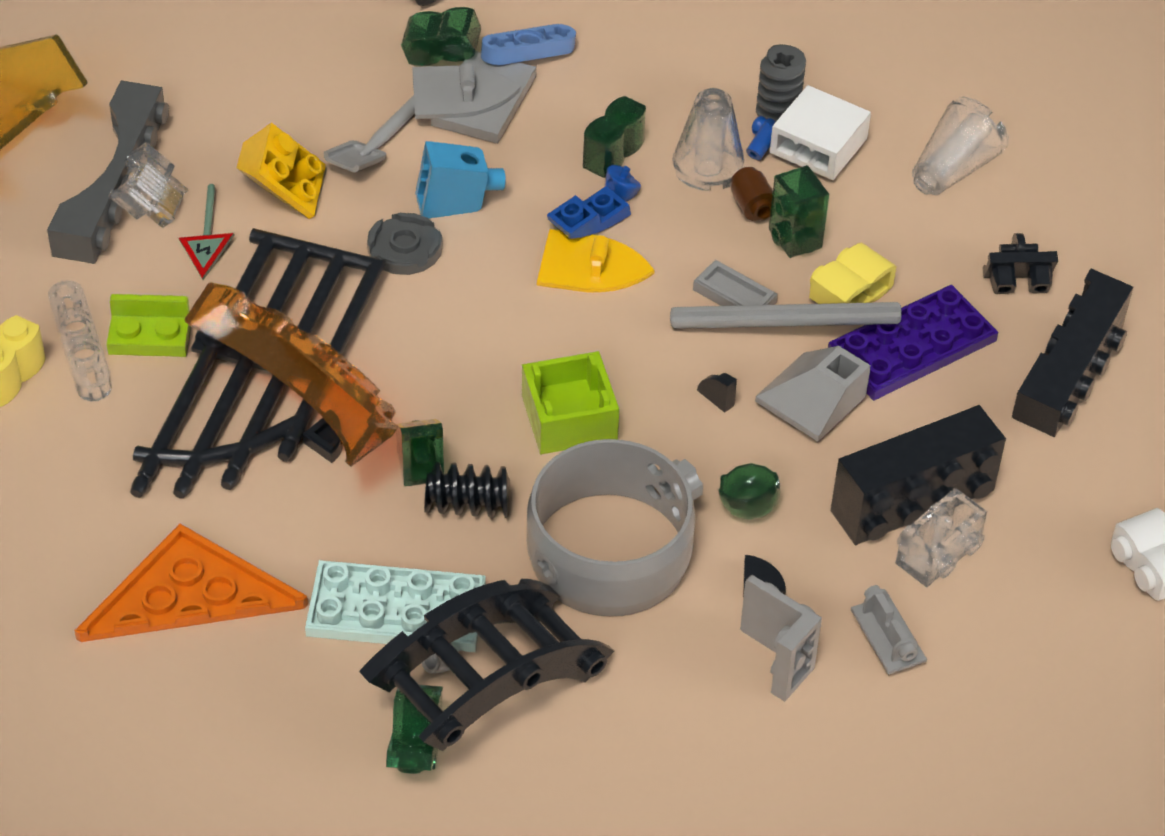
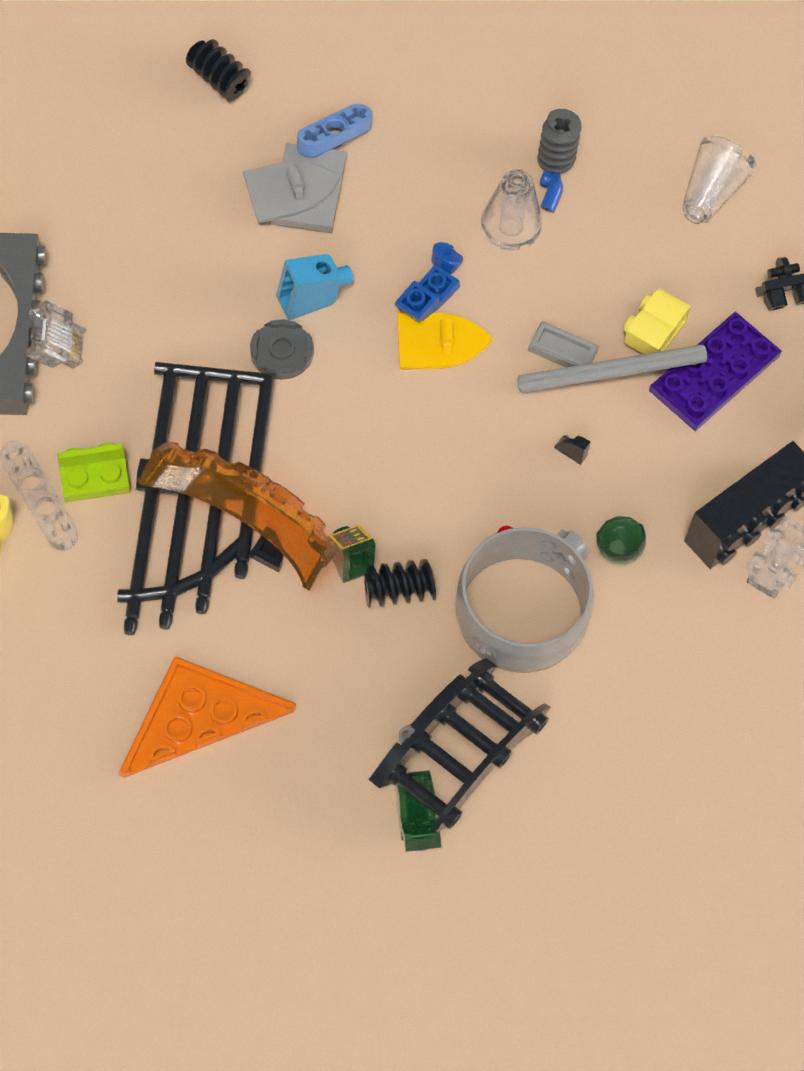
camera: 15 degrees left, 15 degrees up
piece [179,184,234,280] -> none
yellow slope [236,122,326,219] -> none
light aqua tile [305,560,486,652] -> none
light grey piece [324,95,415,173] -> none
clear green brick [401,7,481,66] -> none
lime container [522,351,619,455] -> none
clear green brick [583,96,646,178] -> none
reddish brown brick [731,167,778,221] -> none
light grey bracket [740,575,822,702] -> none
black tile [743,555,786,597] -> none
light grey slope [755,346,871,441] -> none
clear green brick [769,165,830,258] -> none
white brick [770,85,871,180] -> none
light grey hinge [851,585,927,674] -> none

